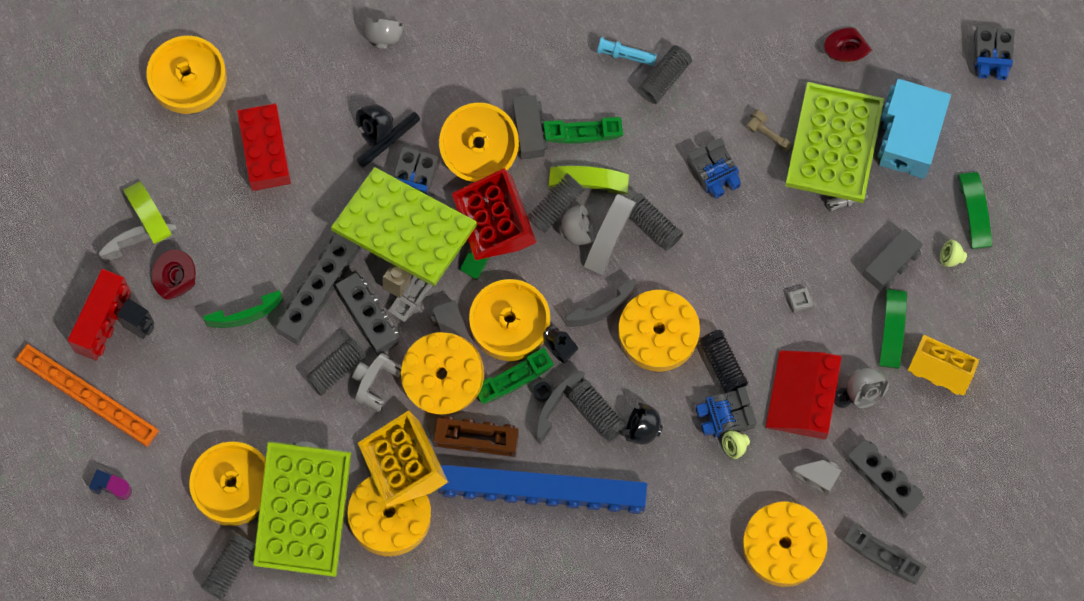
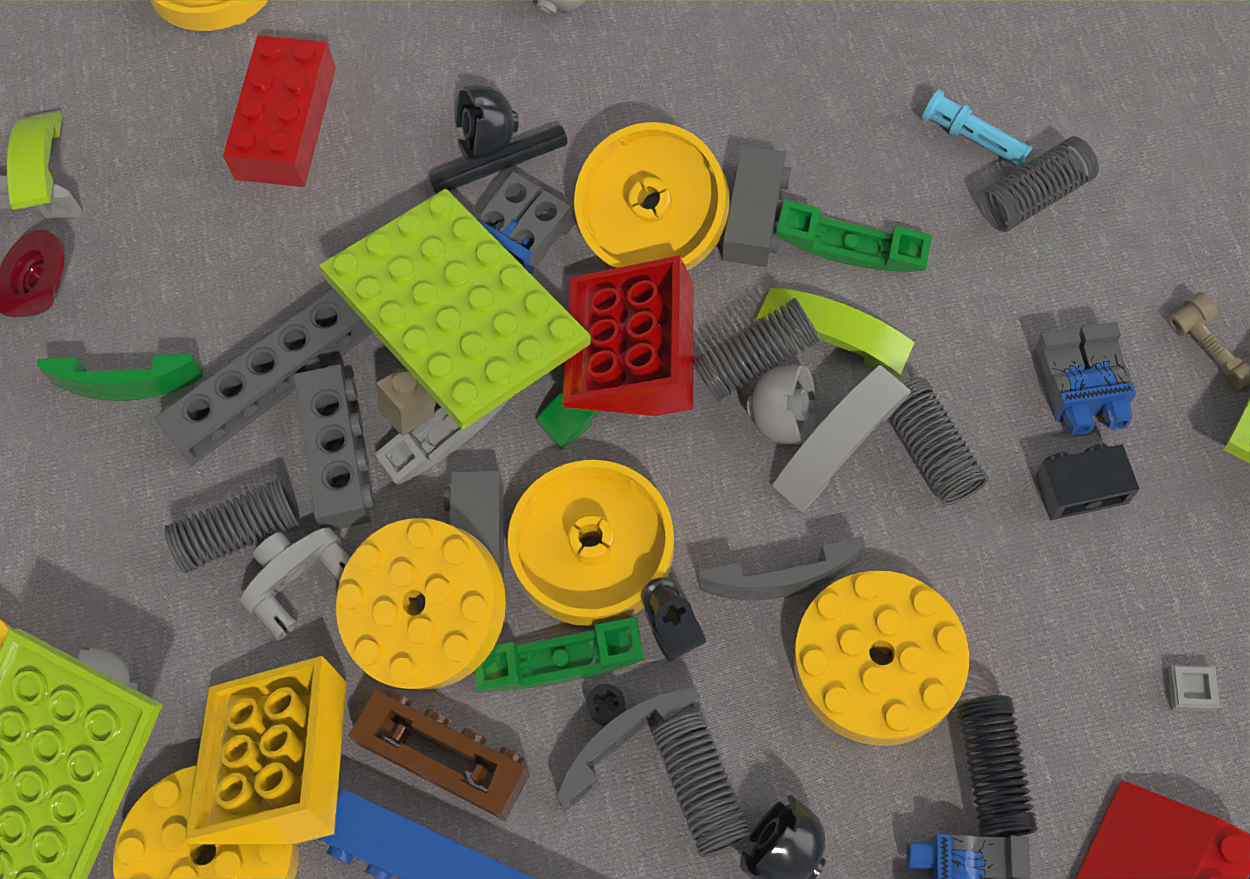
camera: 25 degrees right, 5 degrees down
none -> black brick [1035,444,1140,521]

